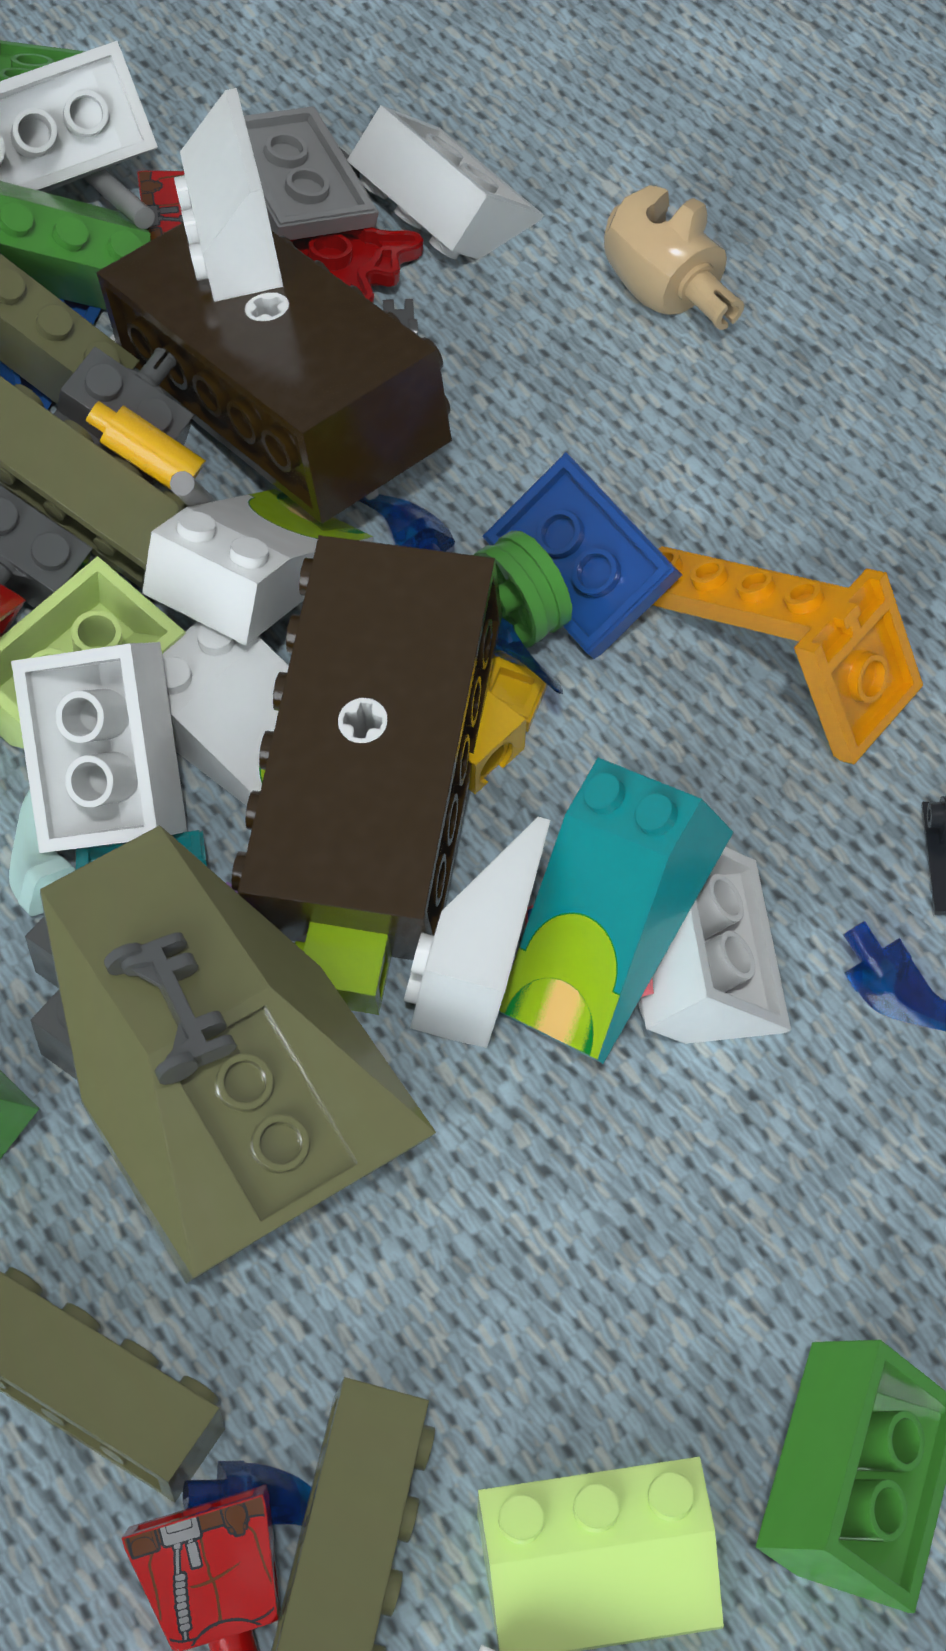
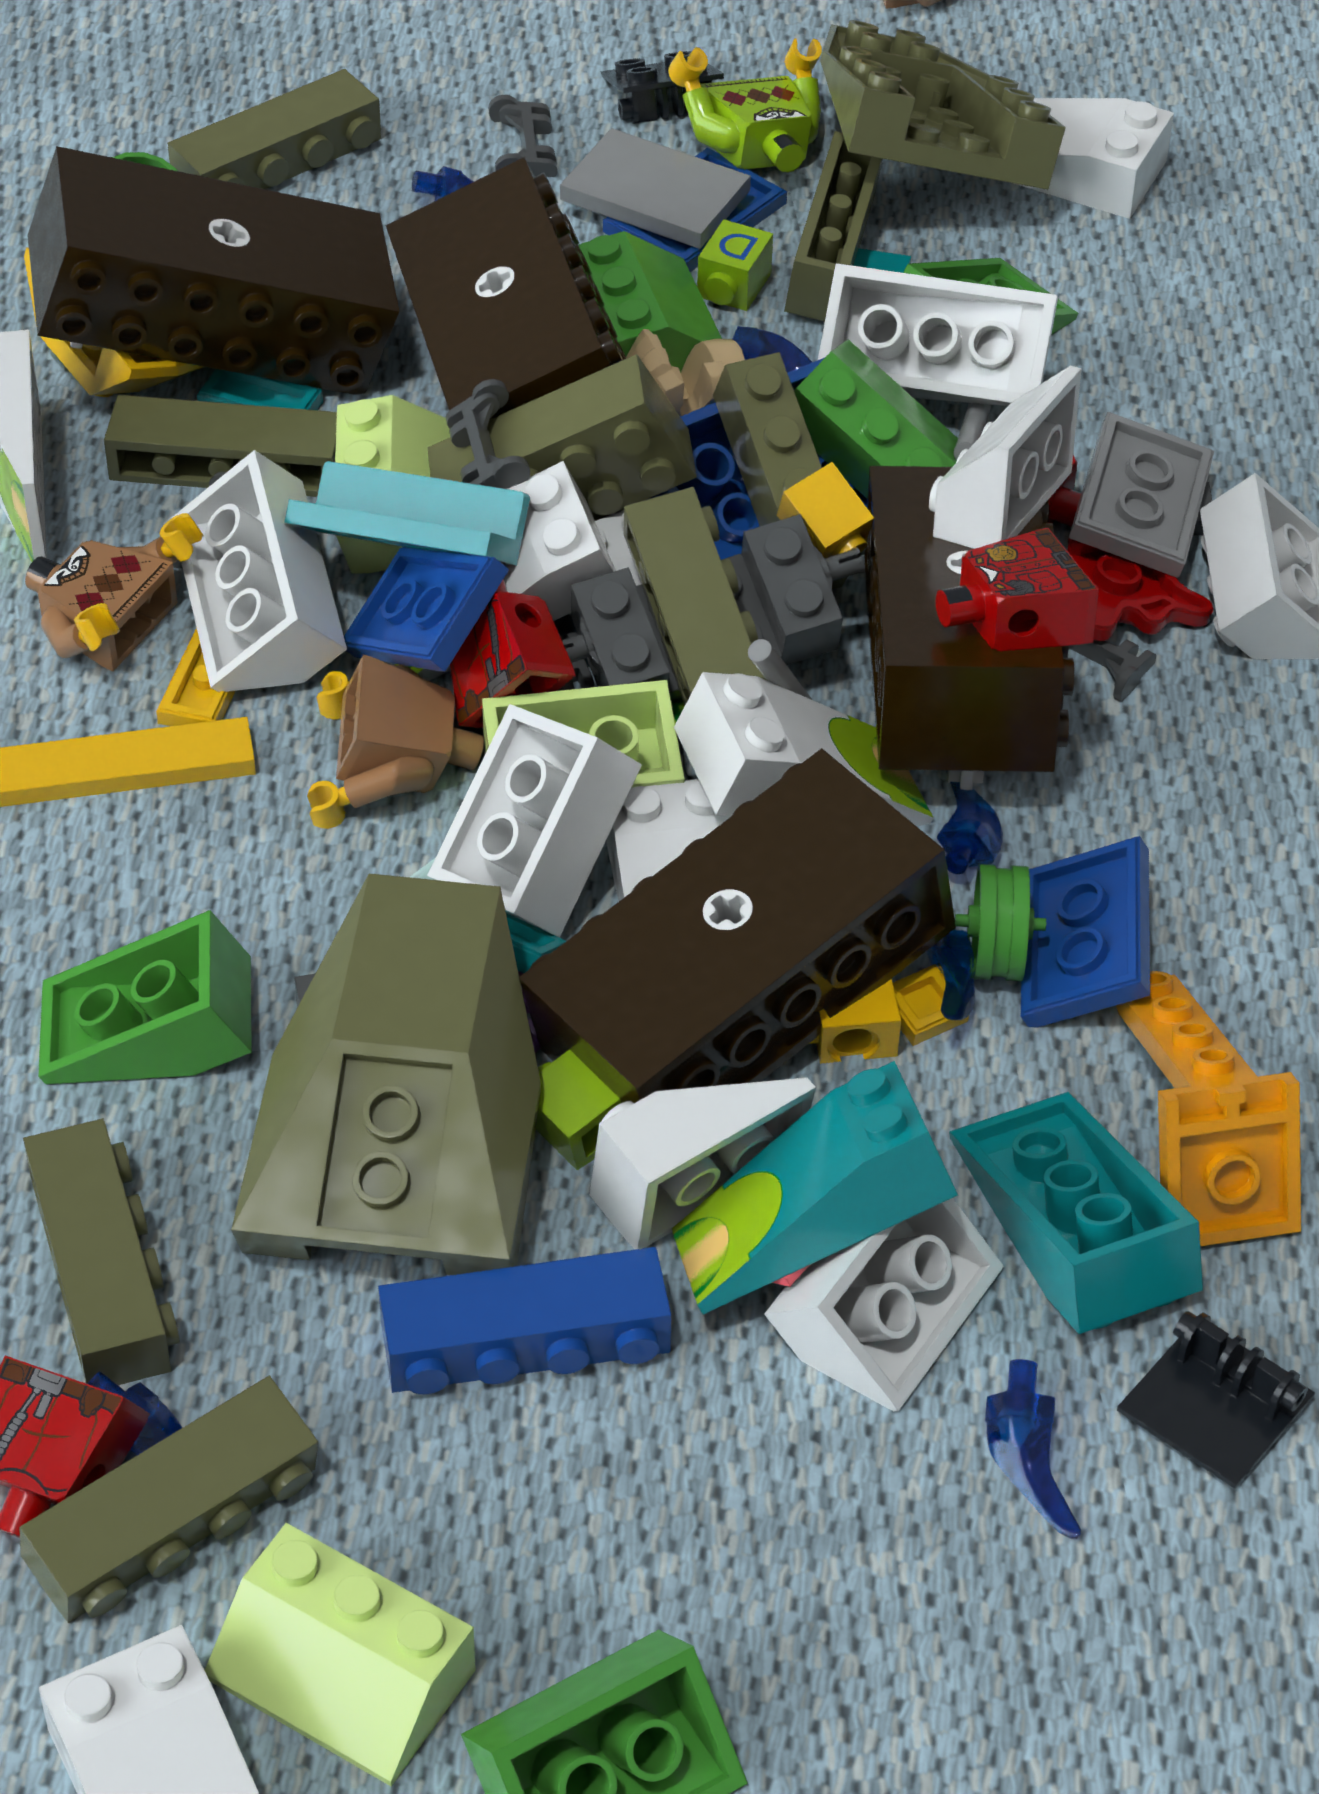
camera: 40 degrees right, 10 degrees down
yellow cylinder [86,401,206,491] -> none
dark grey piece [104,932,237,1085] -> none
none -> blue brick [378,1247,672,1395]
none -> yellow brick [777,462,874,558]
none -> red torso [935,528,1099,651]
none -> teal slope [949,1092,1203,1334]

